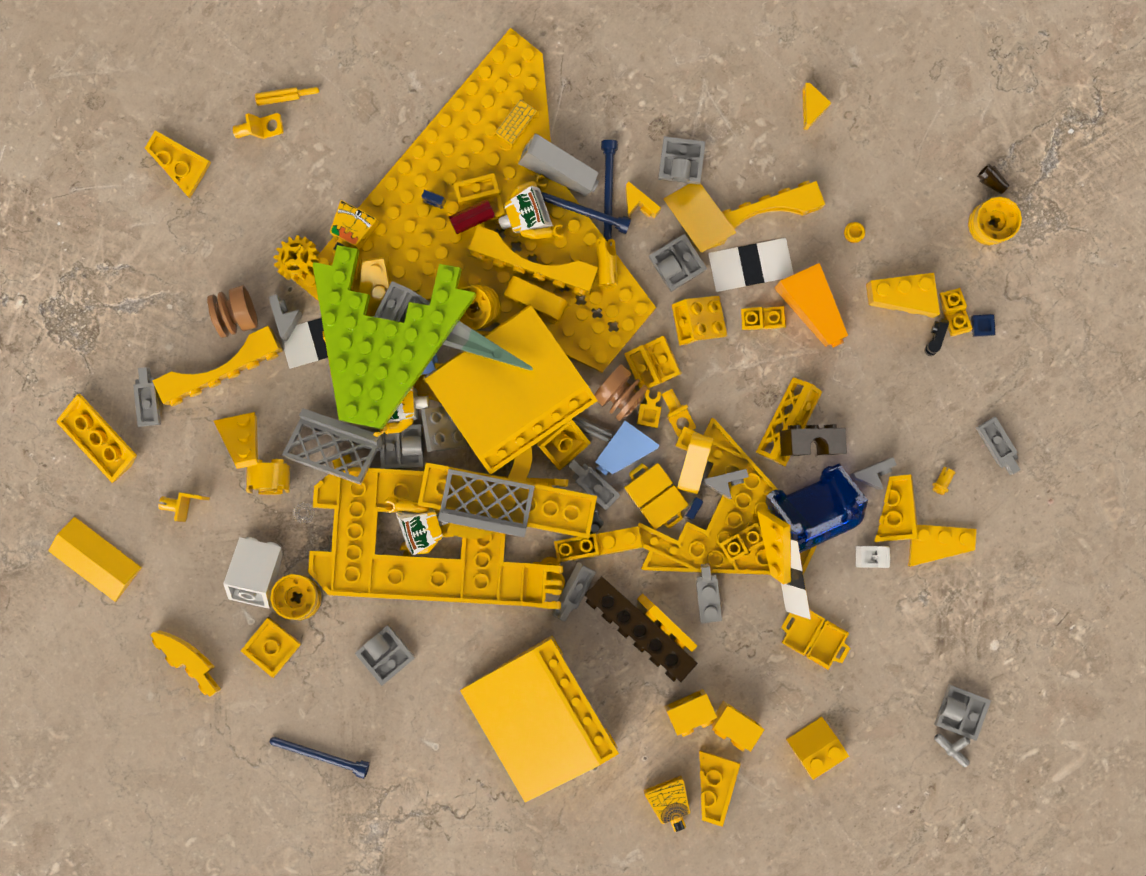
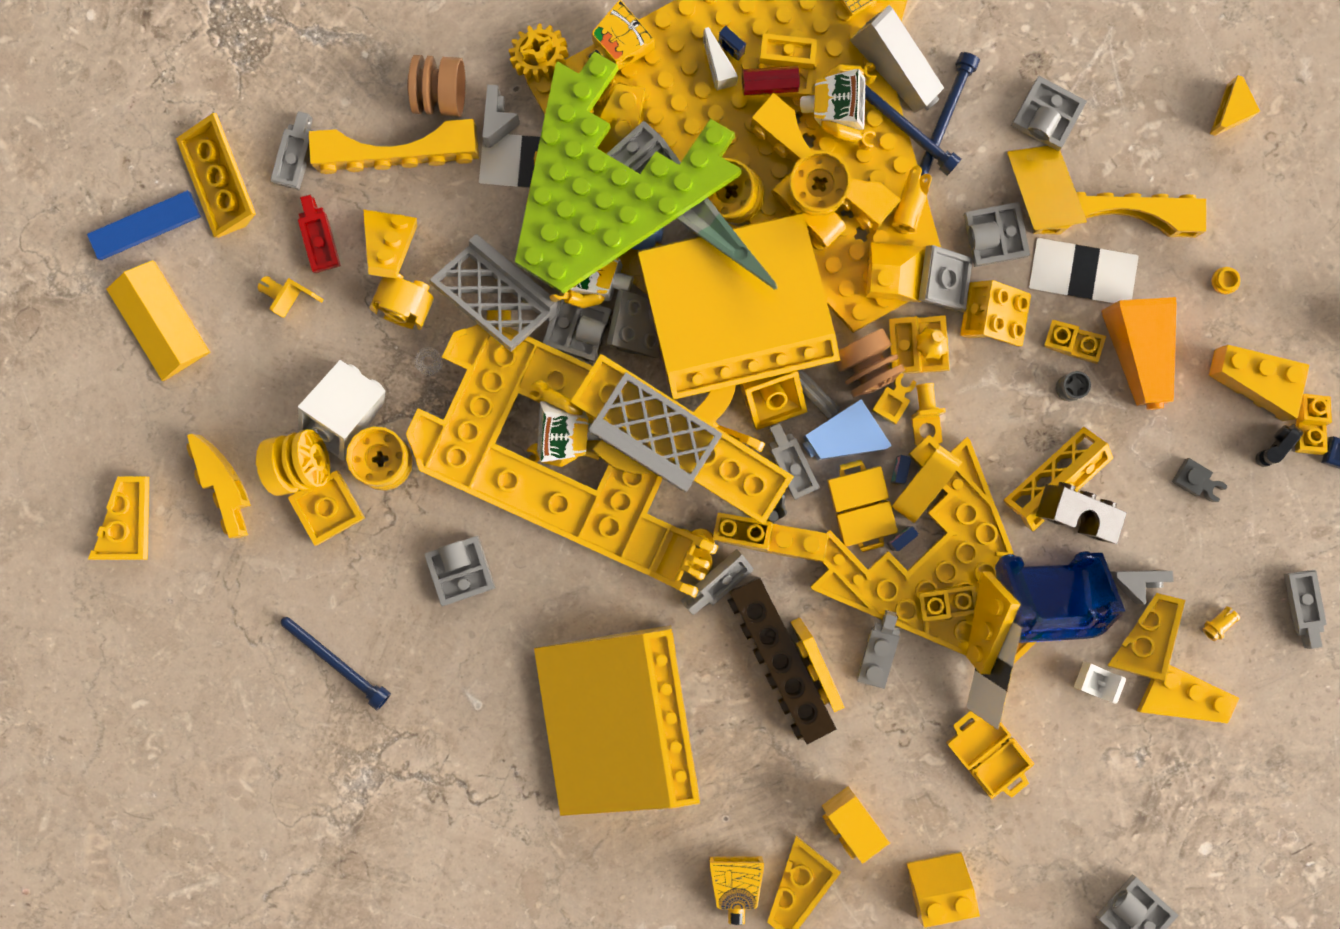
camera: 20 degrees right, 0 degrees up
yellow slope [625,181,661,218] -> none
yellow brick [664,689,717,737] -> none
light grey slope [703,469,748,499] -> none
none -> blue tile [87,190,201,261]
none -> yellow wing [88,476,149,560]
none -> yellow wheel [256,430,330,496]
none -> red hinge [298,194,341,273]
none -> white slope [703,27,738,90]
none -> yellow wheel [790,151,851,216]
none -> yellow slope [865,242,926,302]
none -> dark blue tile [891,455,911,485]
none -> yellow piece [916,328,948,360]
none -> light grey tile [919,245,973,312]
none -> dark grey wheel [1056,371,1091,402]
none -> dark grey plate [1172,458,1227,502]

